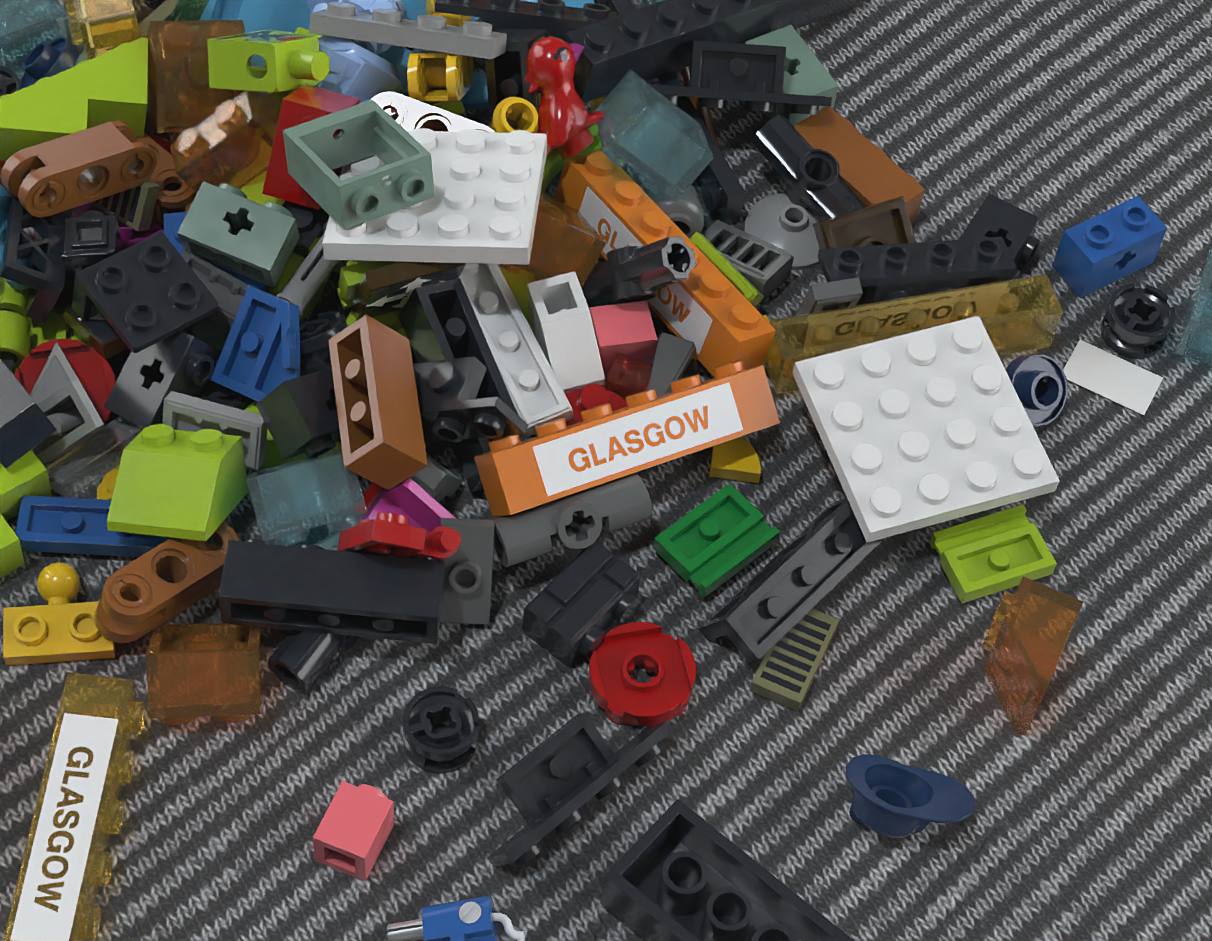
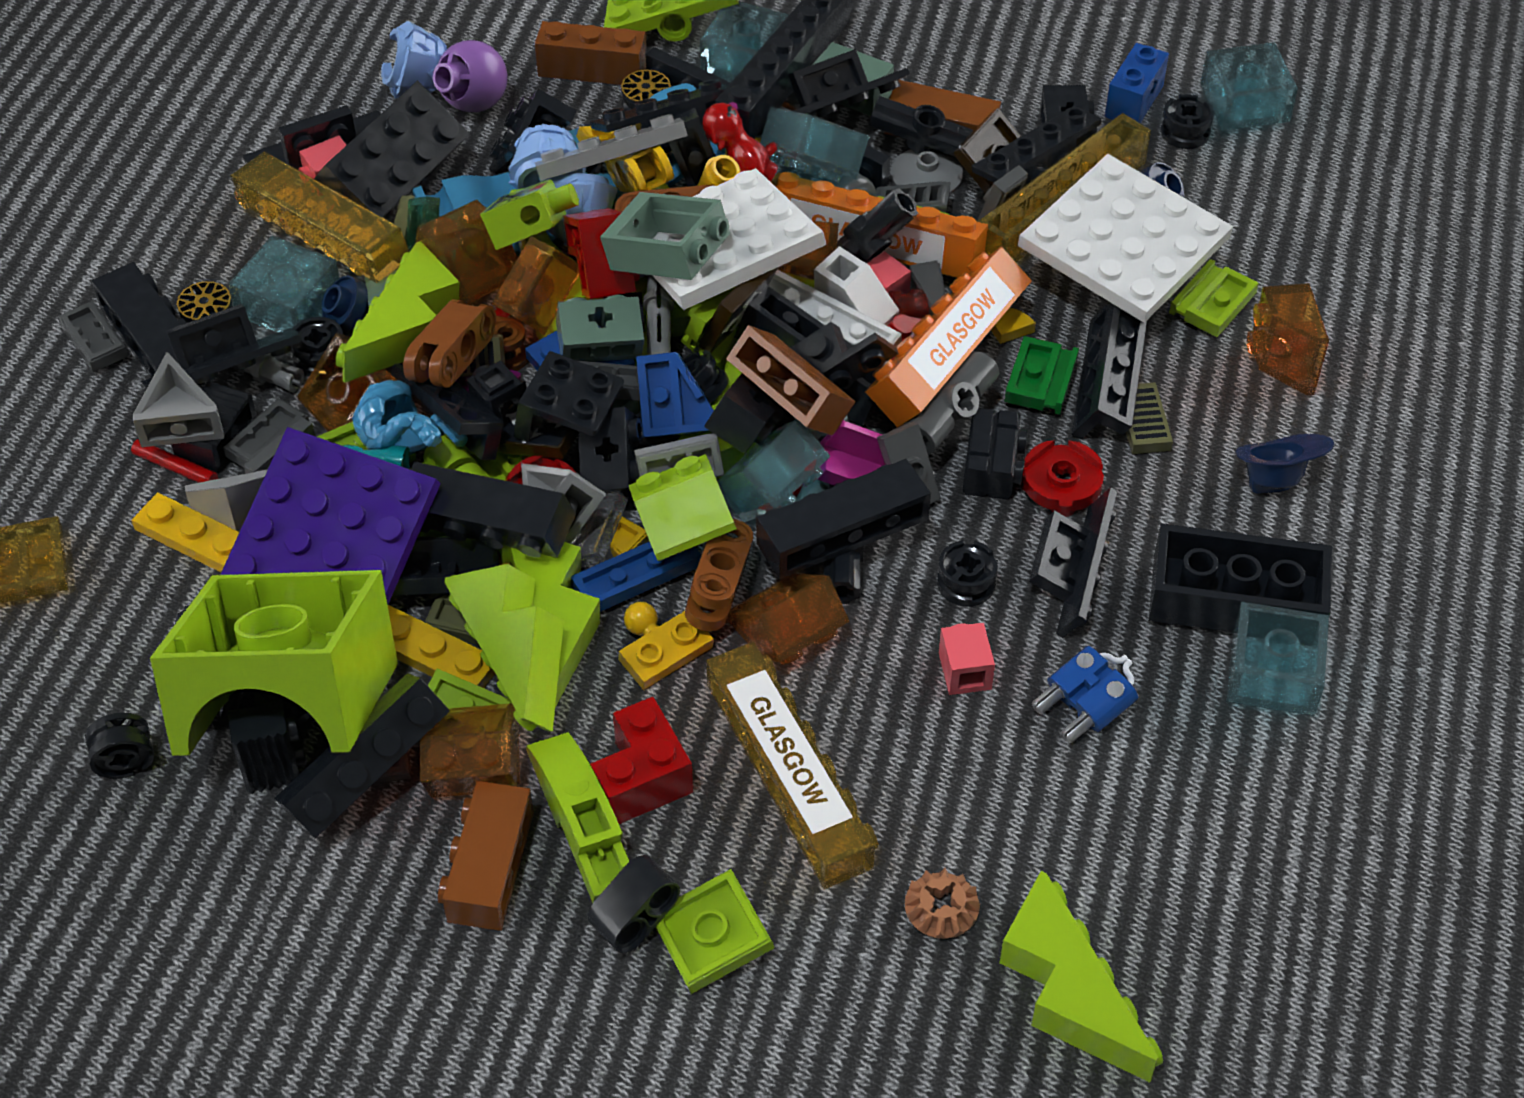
camera: 25 degrees left, 5 degrees down
red plate [337,513,461,560] -> none
white sticker [1063,340,1163,415] -> none

